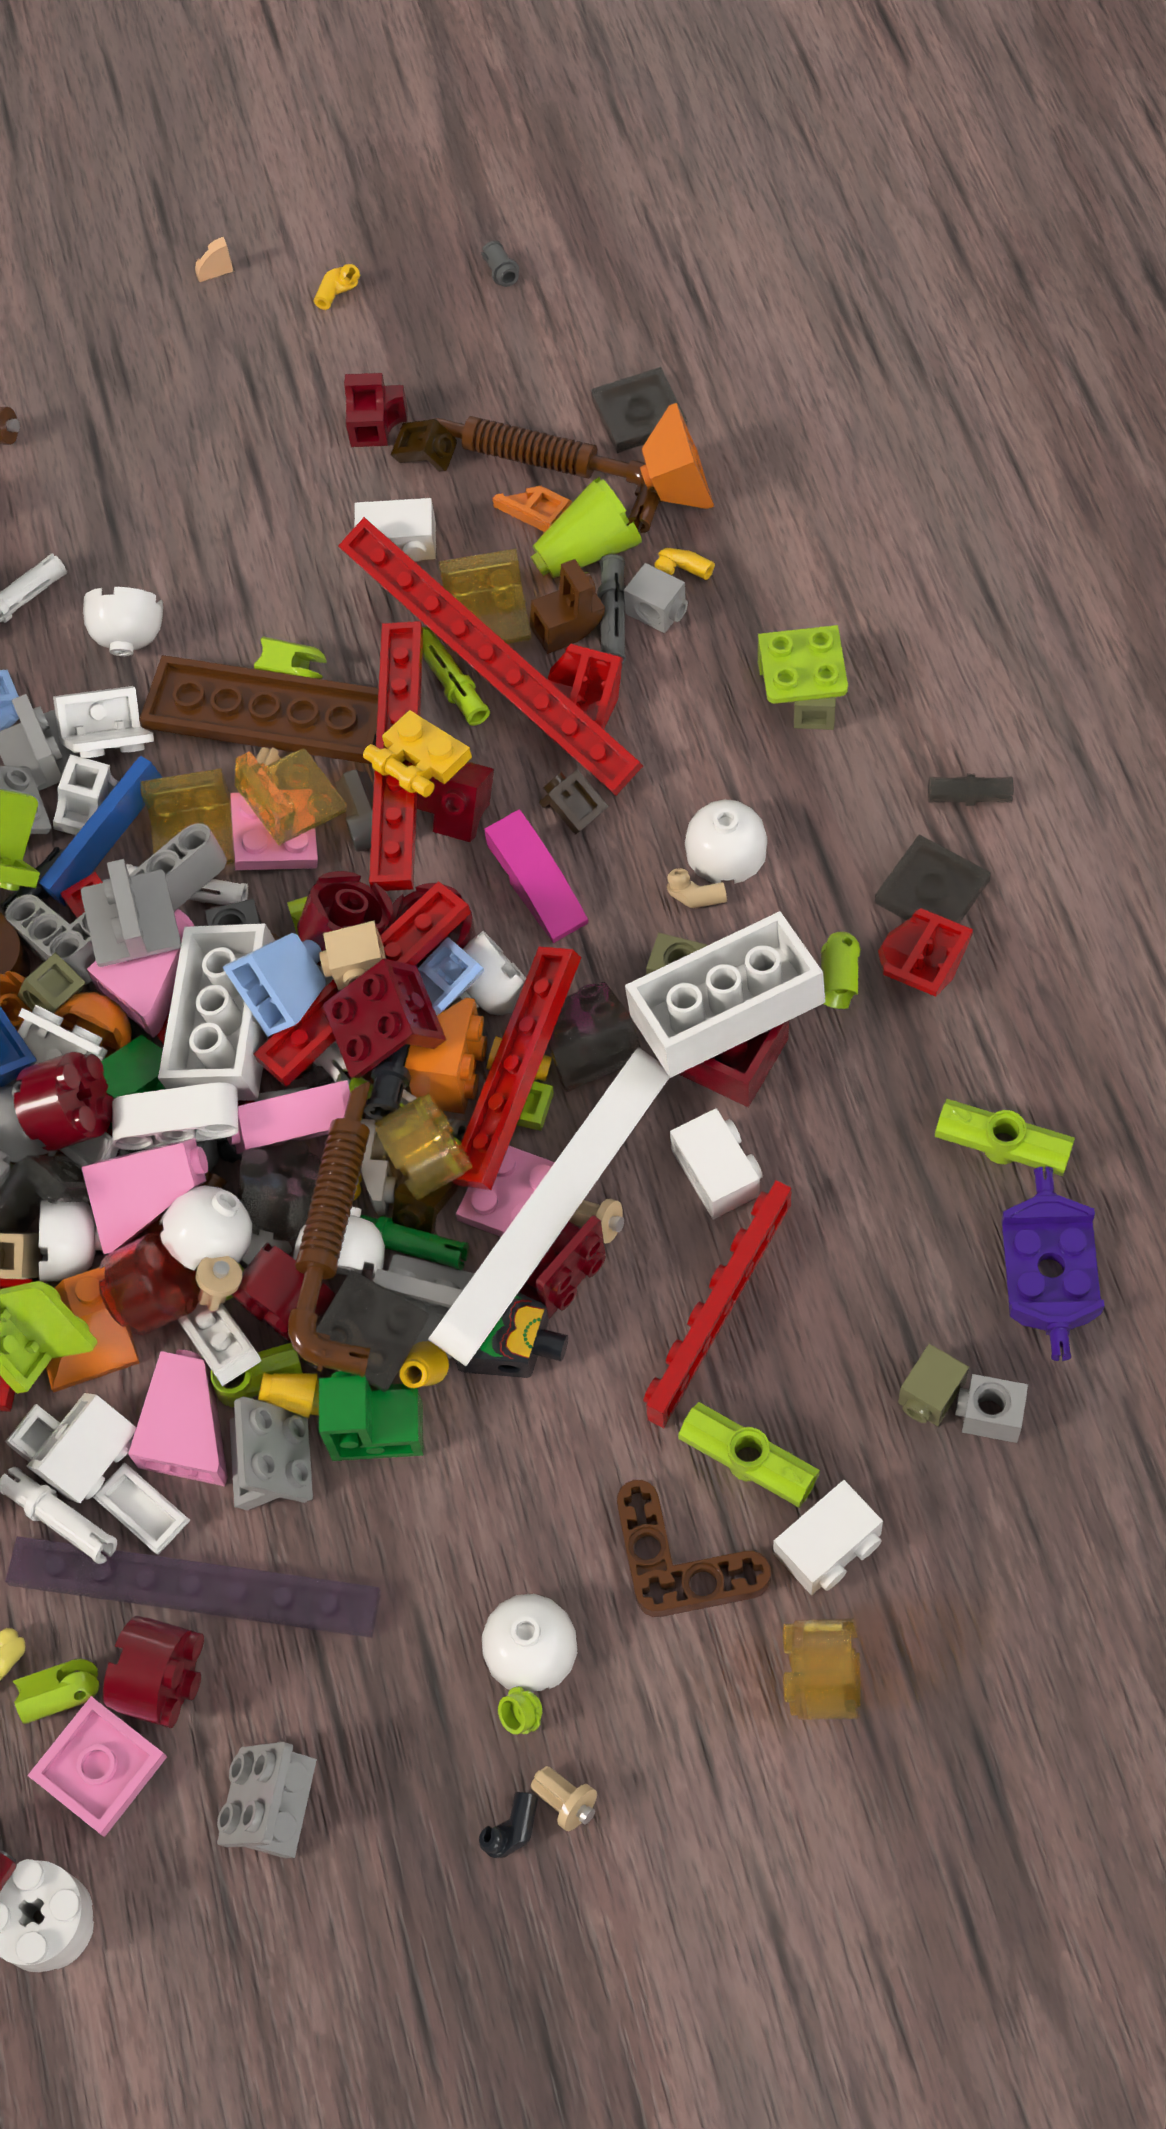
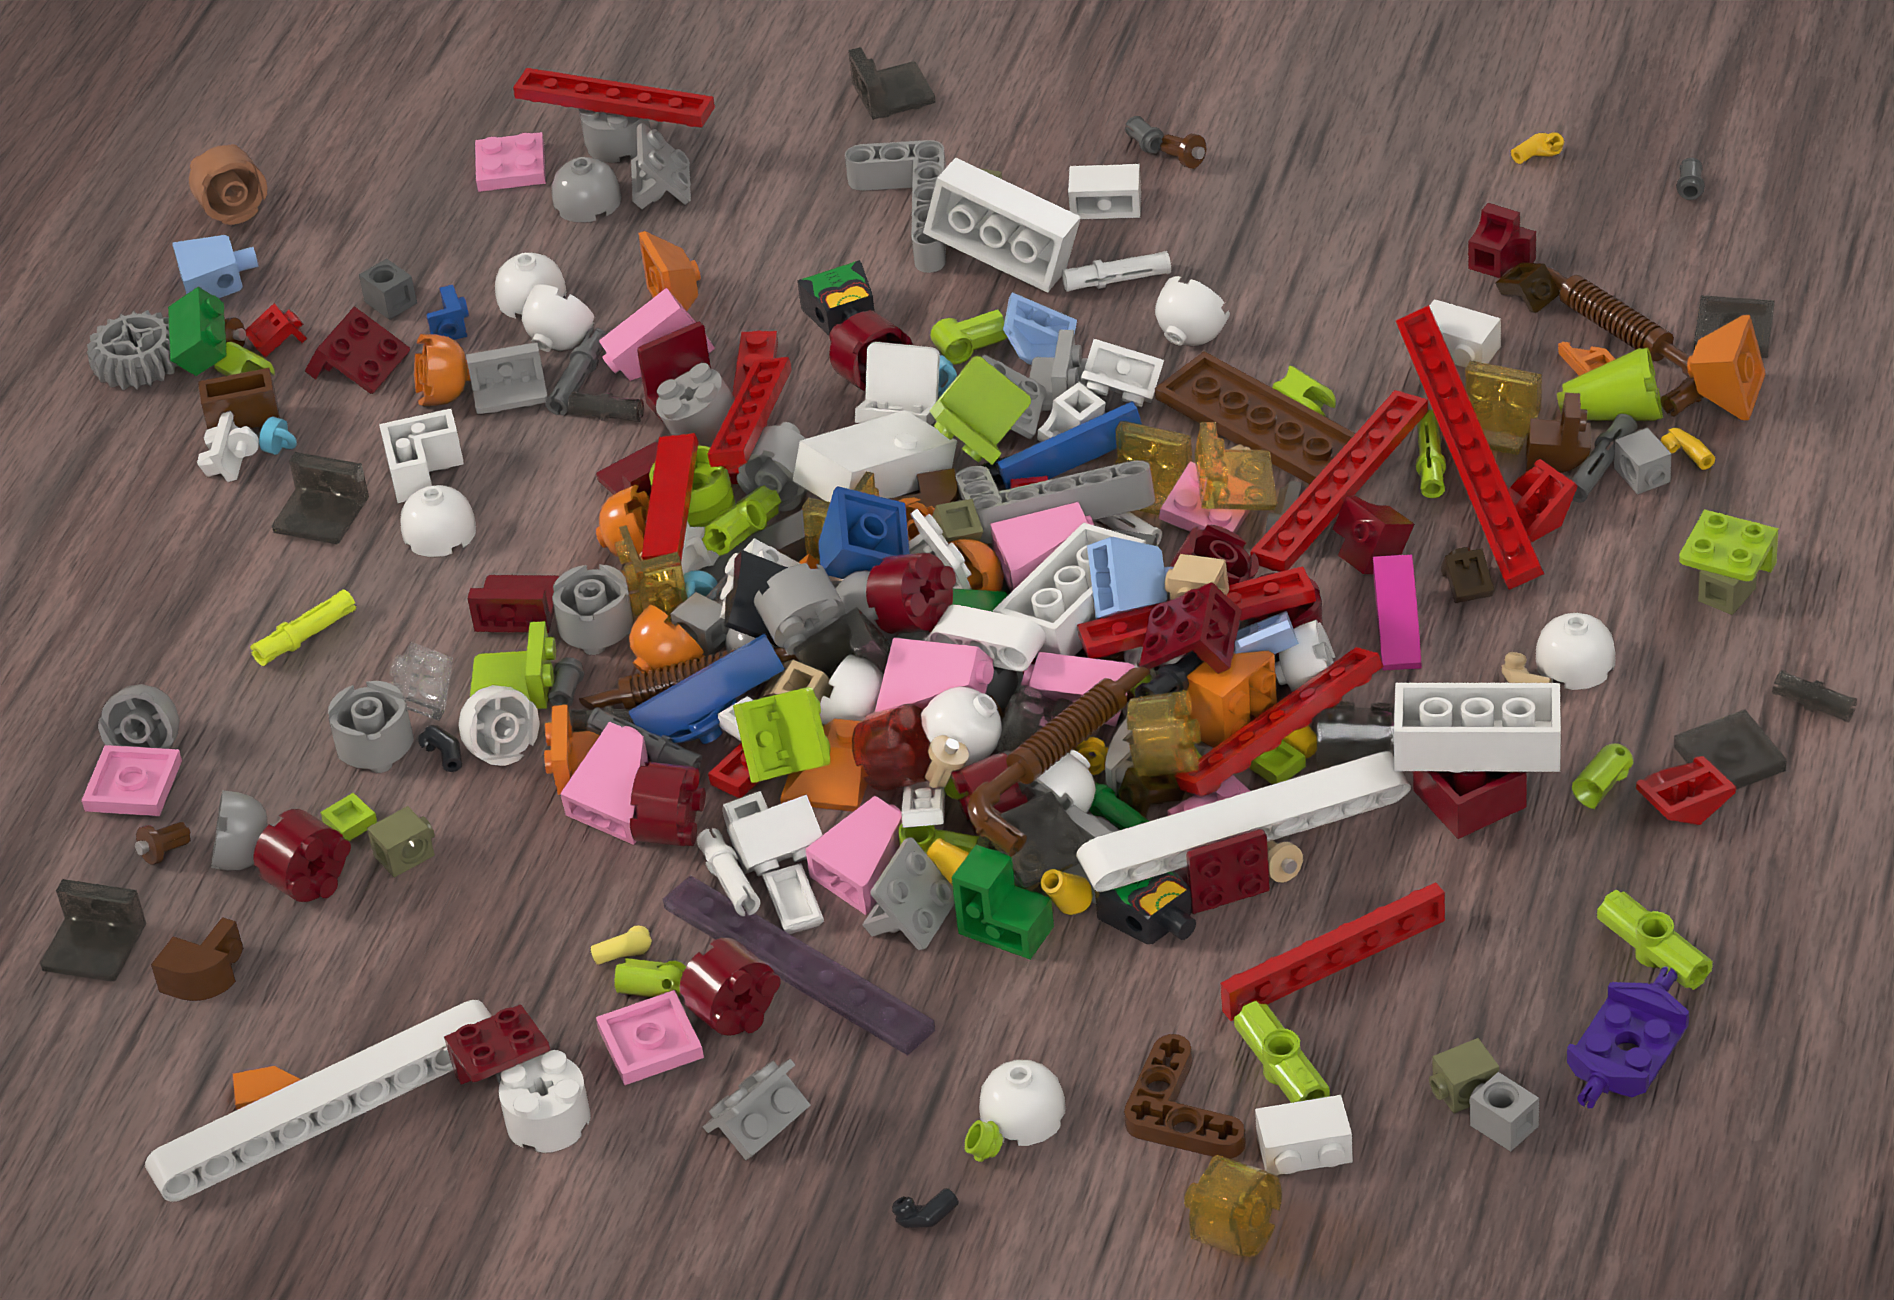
camera: 30 degrees right, 20 degrees down
light grey bracket [81,859,181,967] -> none
light nougat tile [195,237,233,282] -> none
yellow plate [363,710,472,797] -> none
tan piece [531,1766,597,1832] -> none
white brick [670,1108,763,1220] -> none

